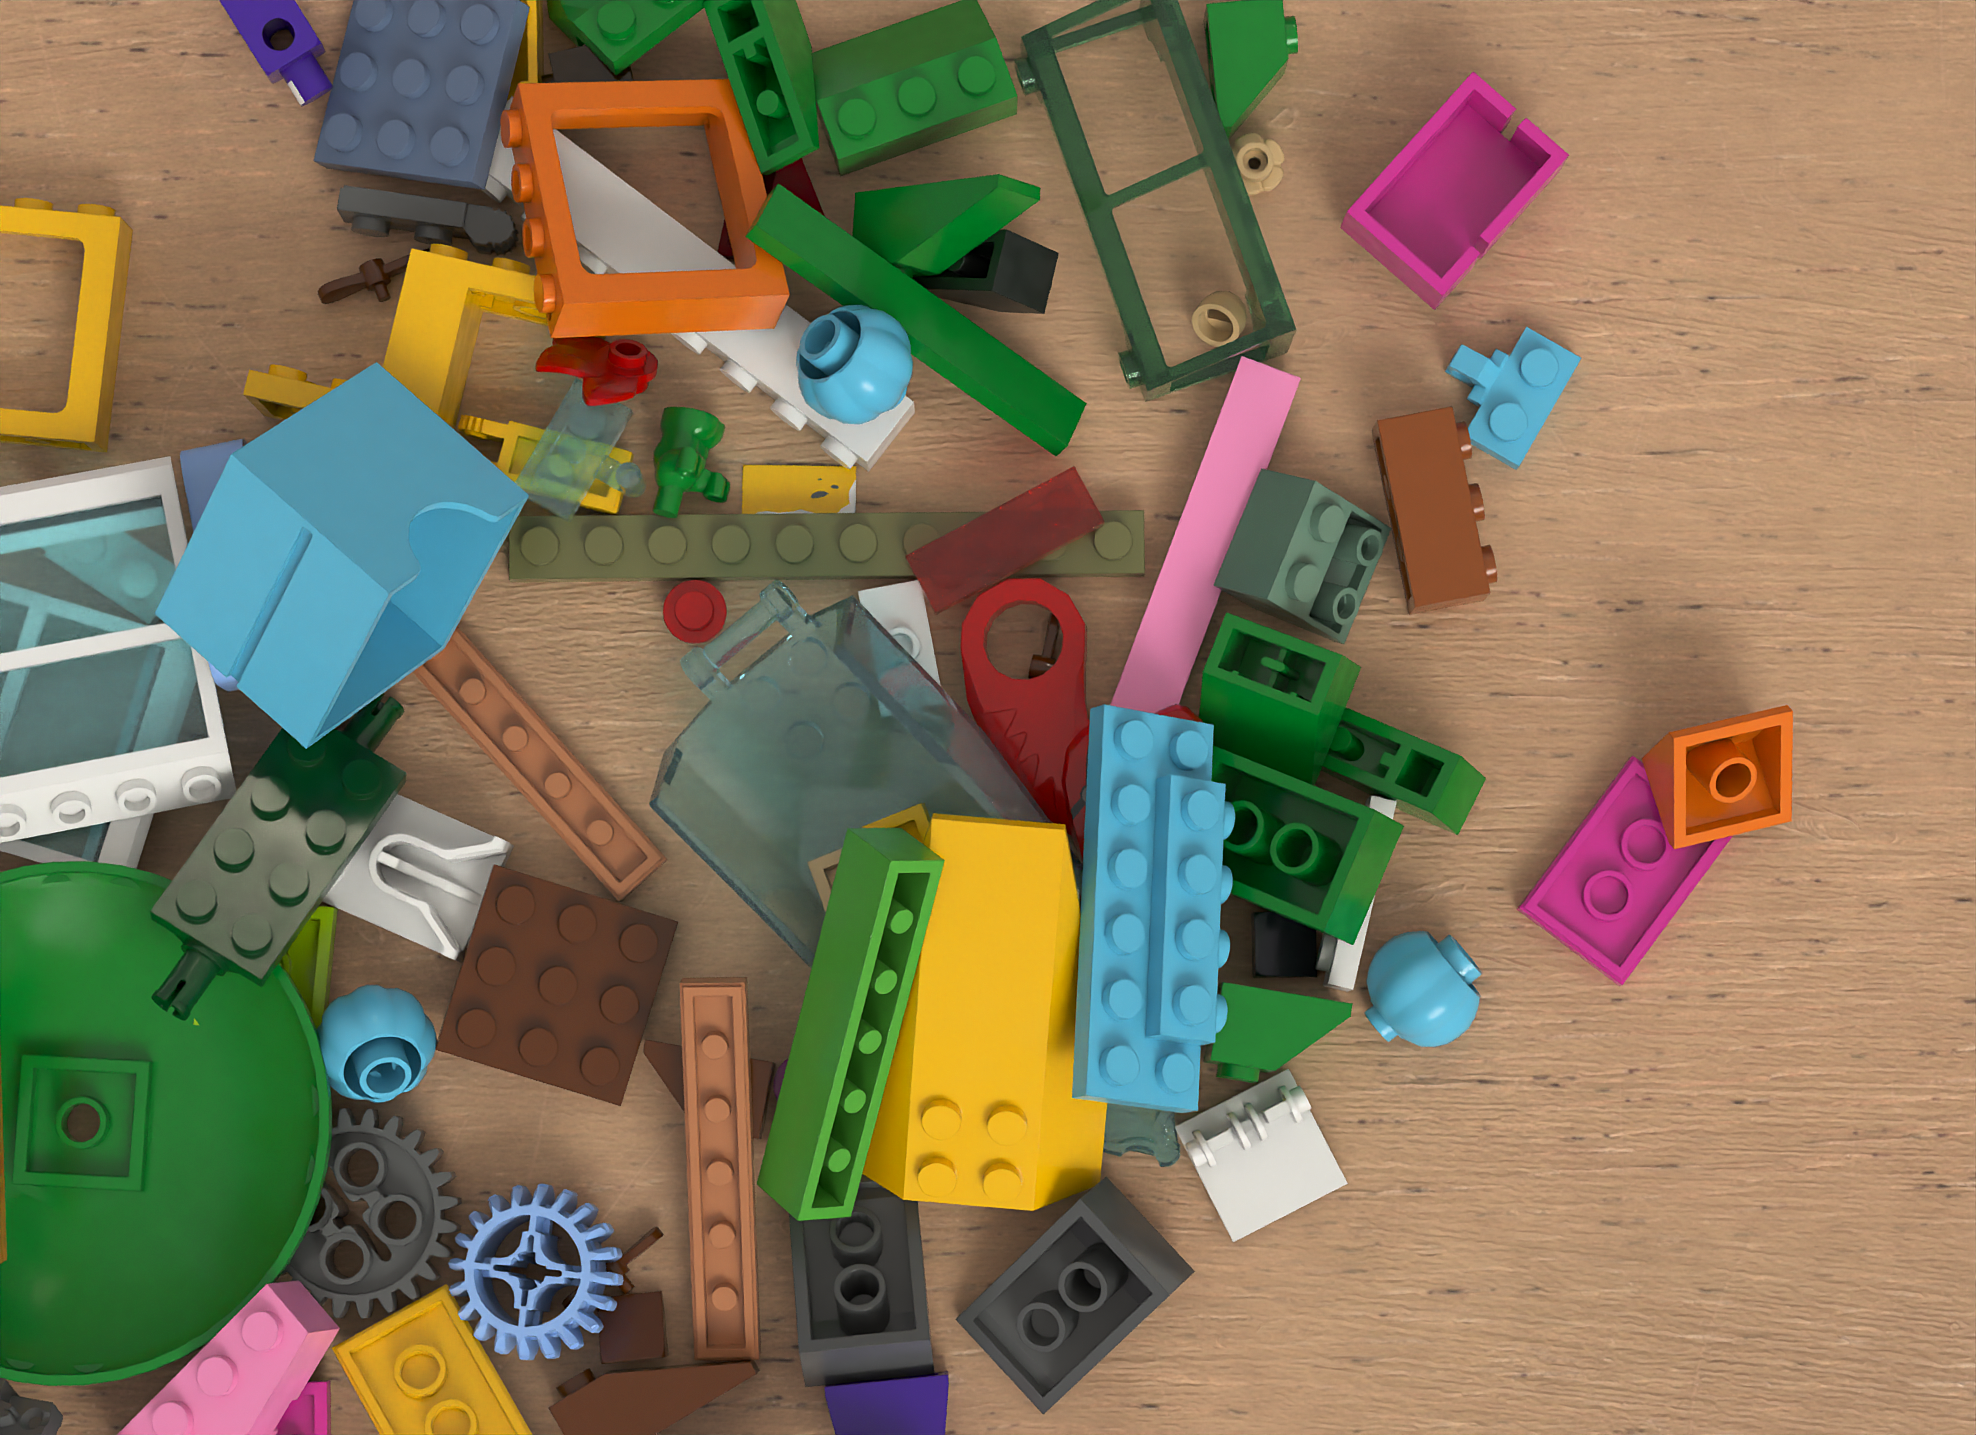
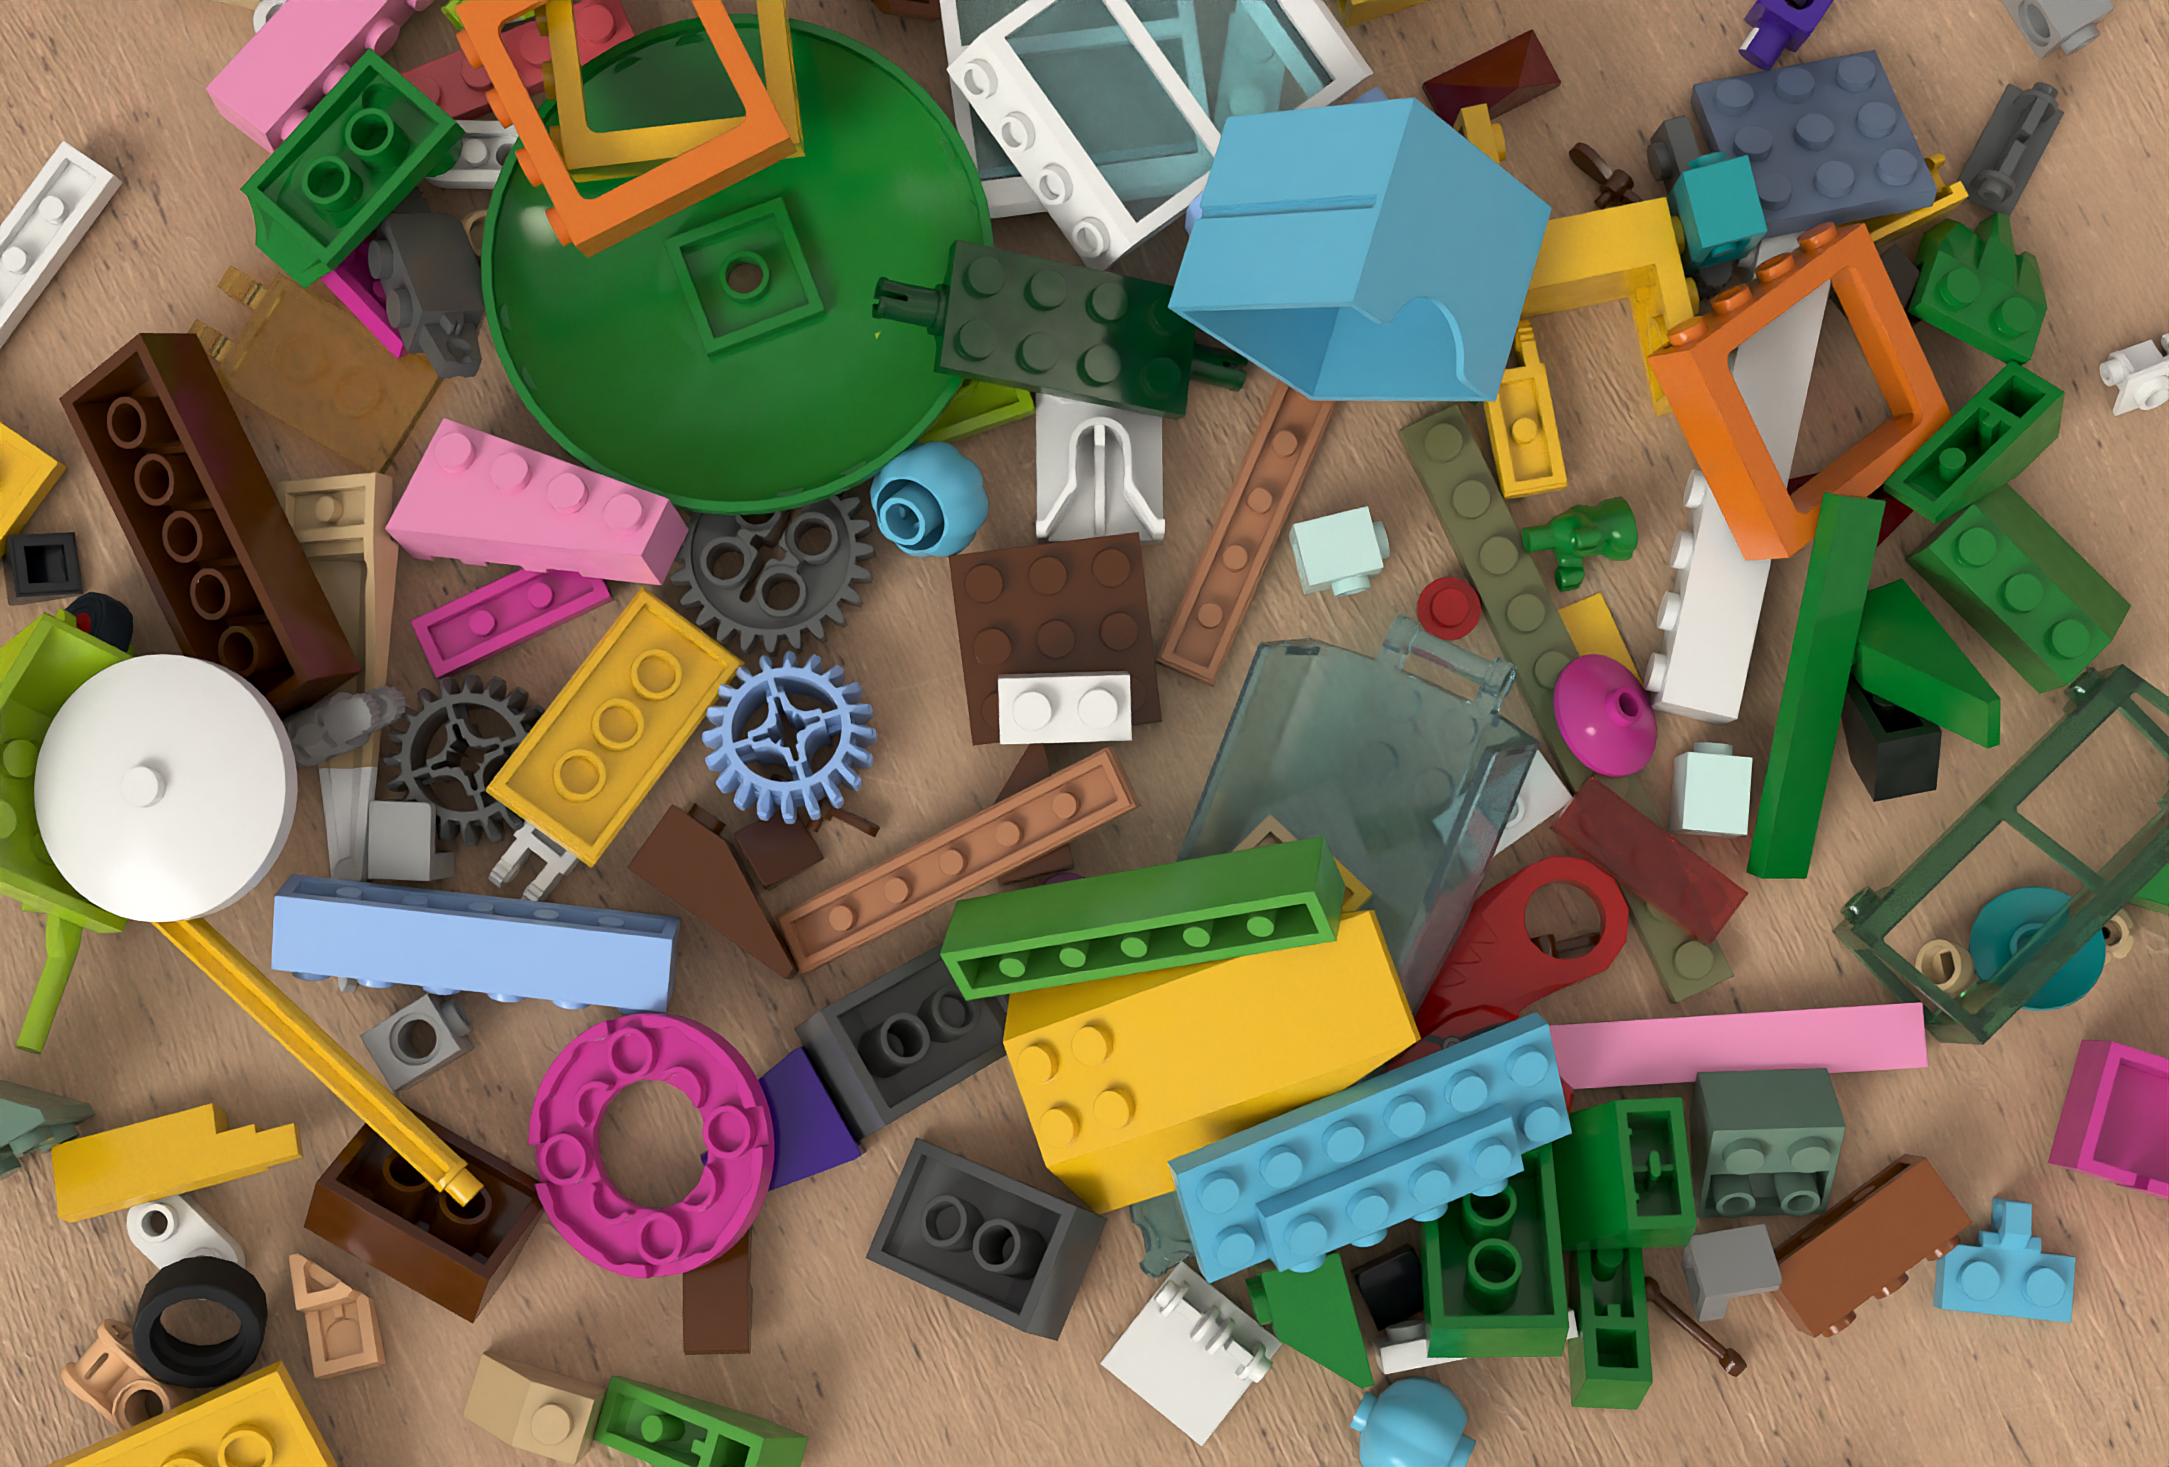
camera: 65 degrees right, 0 degrees up
clear light blue plate [515,378,646,523] -> none
red plate [535,336,658,406] -> none
medium azure plant [796,305,913,425] -> none
none -> white brick [998,671,1132,744]
none -> light aqua brick [1289,506,1390,597]
none -> dark red slope [1422,29,1561,128]
none -> dark pink dish [1553,654,1657,778]
none -> reddish brown hinge [1644,1276,1747,1377]
none -> teal brick [1667,151,1768,274]
none -> light aqua brick [1668,742,1752,838]
none -> light grey panel [1681,1224,1782,1322]
none -> teal dish [1969,886,2106,1011]

